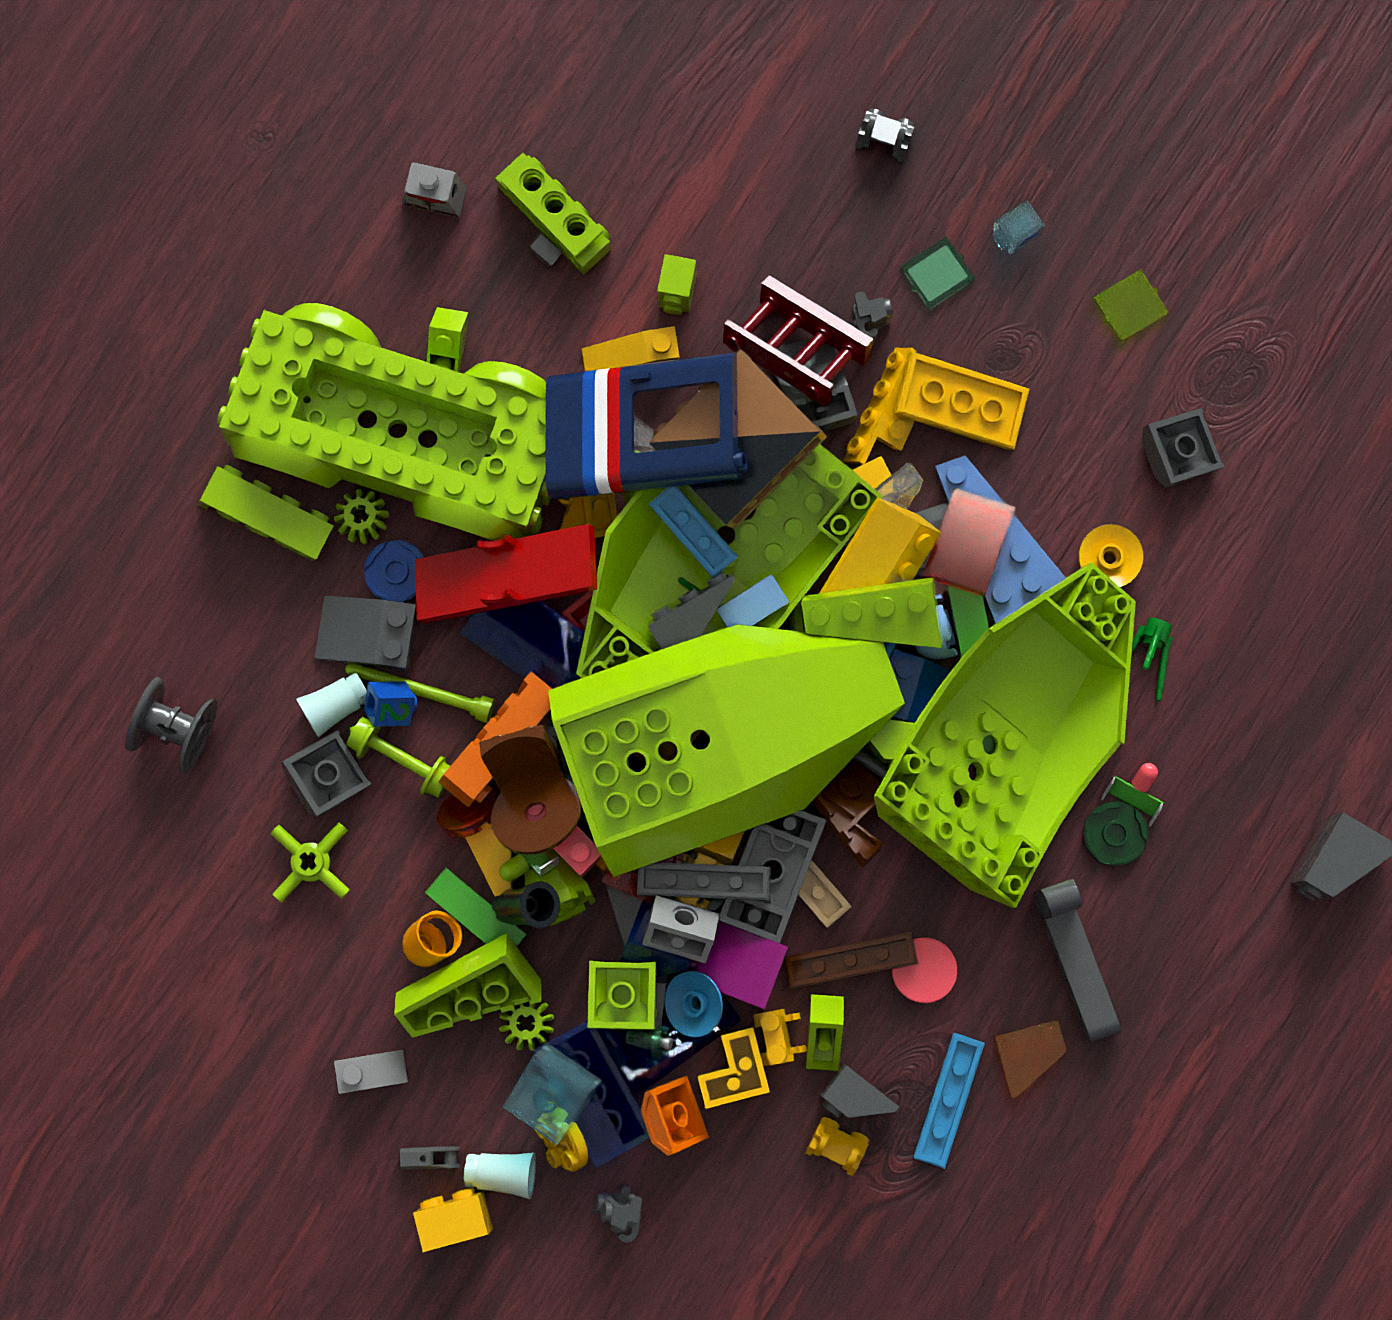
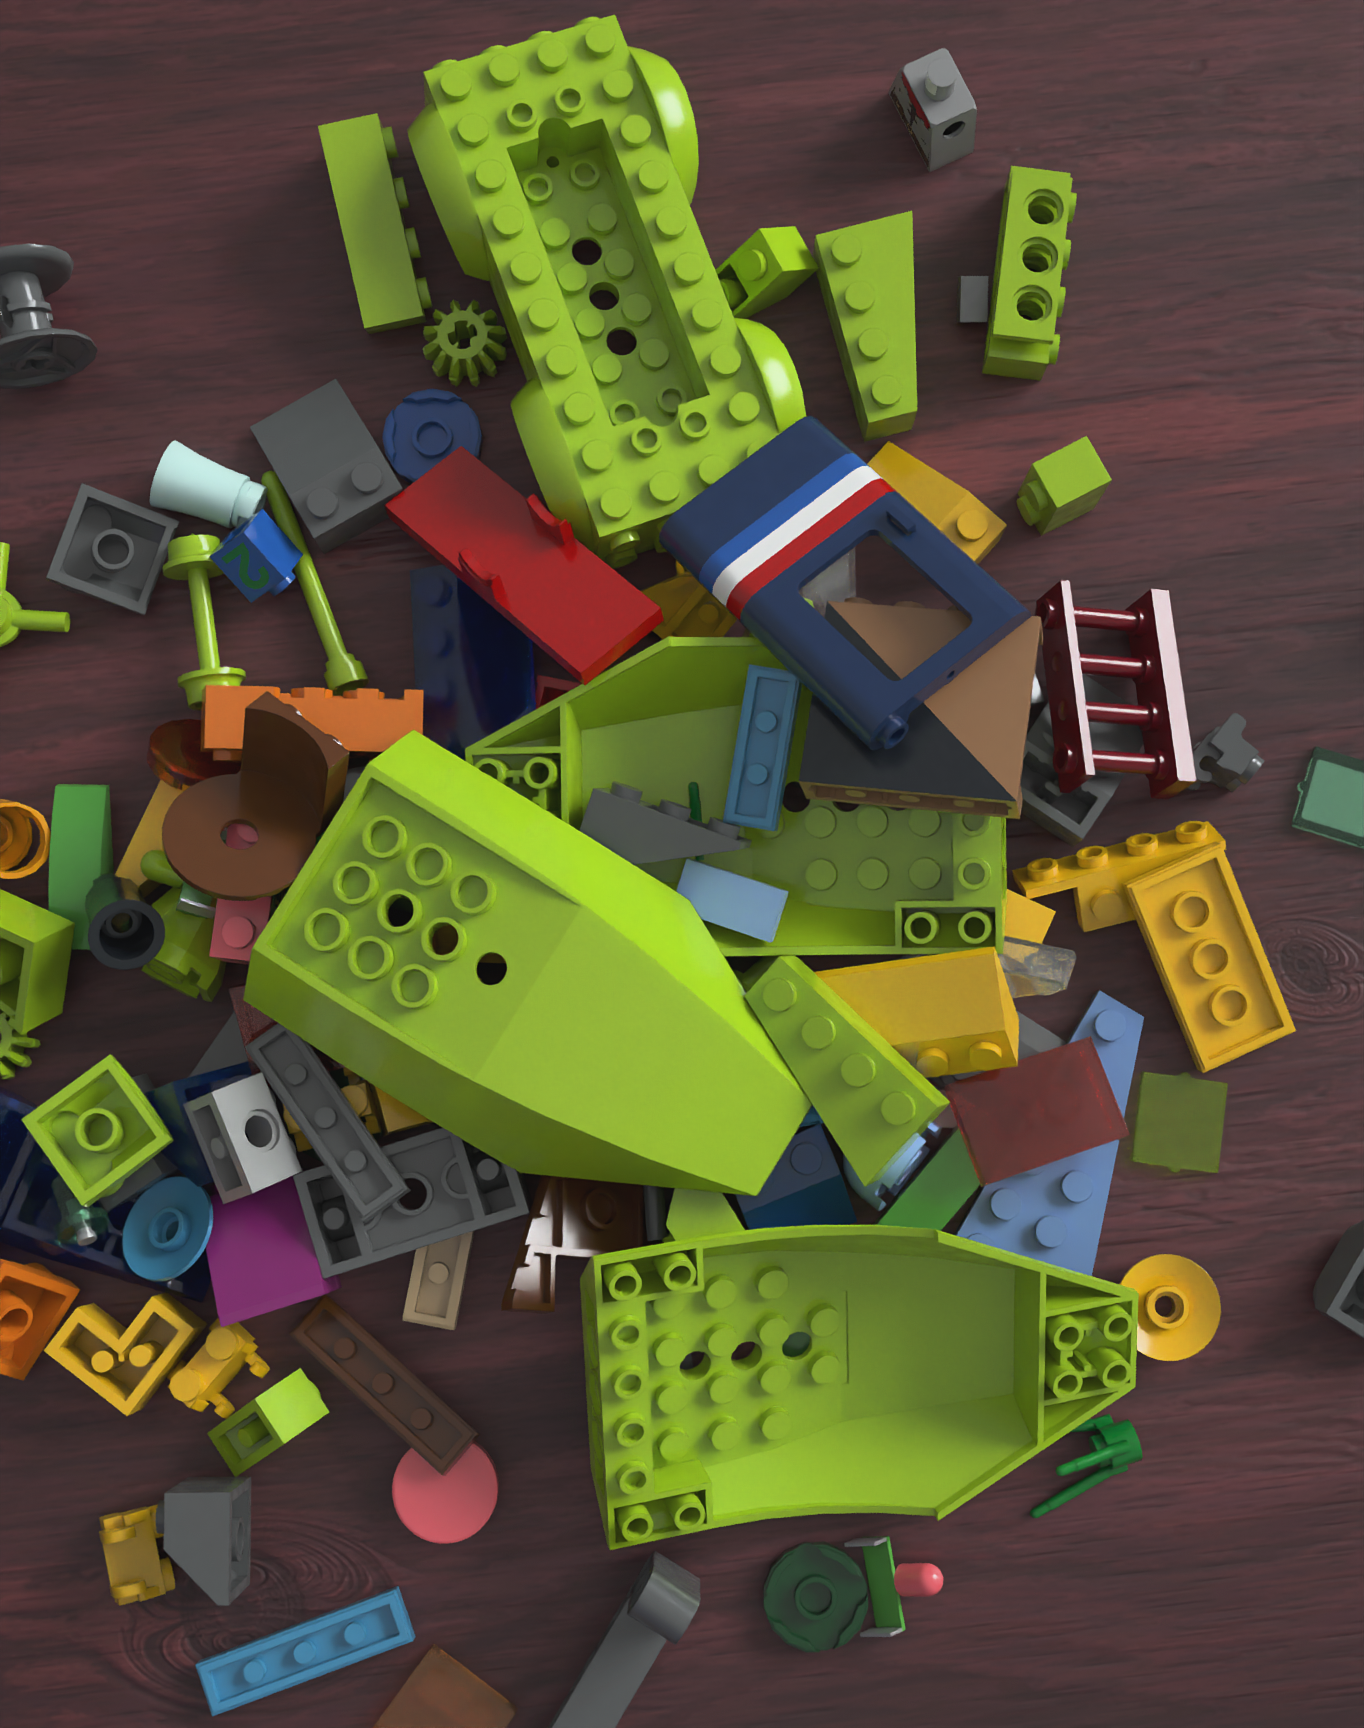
camera: 50 degrees right, 0 degrees up
none -> lime wedge [813,211,917,442]
none -> clear neon green piece [1131,1071,1228,1173]

